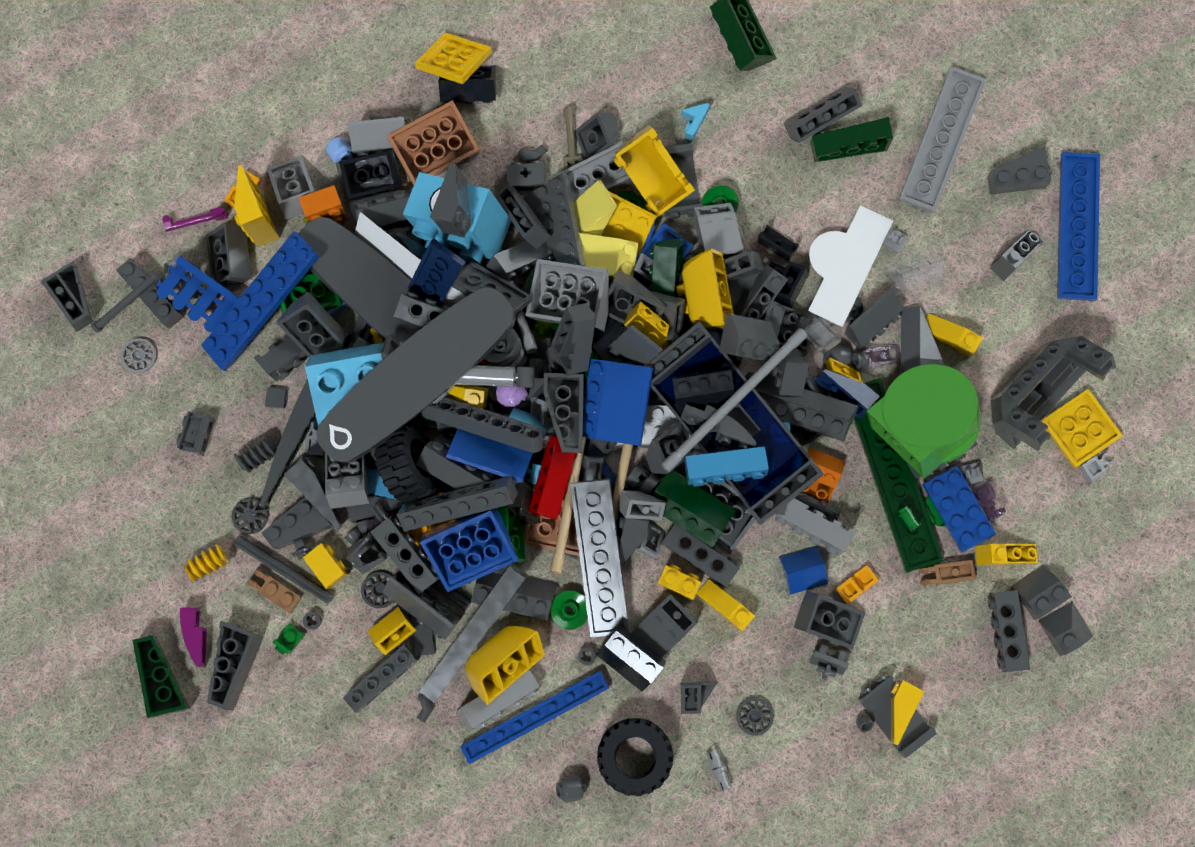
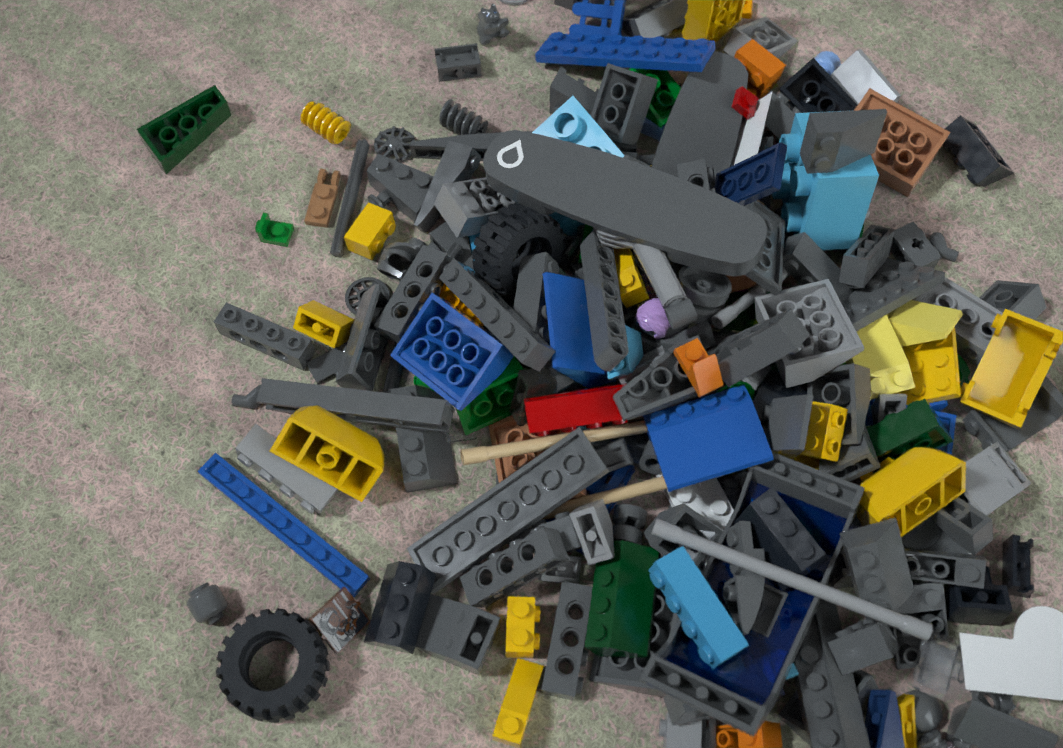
camera: 60 degrees right, 15 degrees down
magenta slope [180,607,207,667] -> none
dark grey wedge [207,621,263,711] -> none
dark grey tile [265,388,287,409] -> none
dark grey bush [303,612,322,630] -> none
yellow plate [415,32,492,84] -> none
green dish [550,590,588,630] -> none
dark tan hinge [563,107,582,170] -> none
dark grey bush [578,648,596,665] -> none
dark grey slope [680,682,718,714] -> none
green dish [701,185,738,213] -> none
none -> piece [309,587,370,654]
none -> dark grey brick [460,526,569,608]
none -> dark grey animal [477,4,509,45]
none -> orange slope [673,338,723,398]
none -> red plate [731,86,759,120]

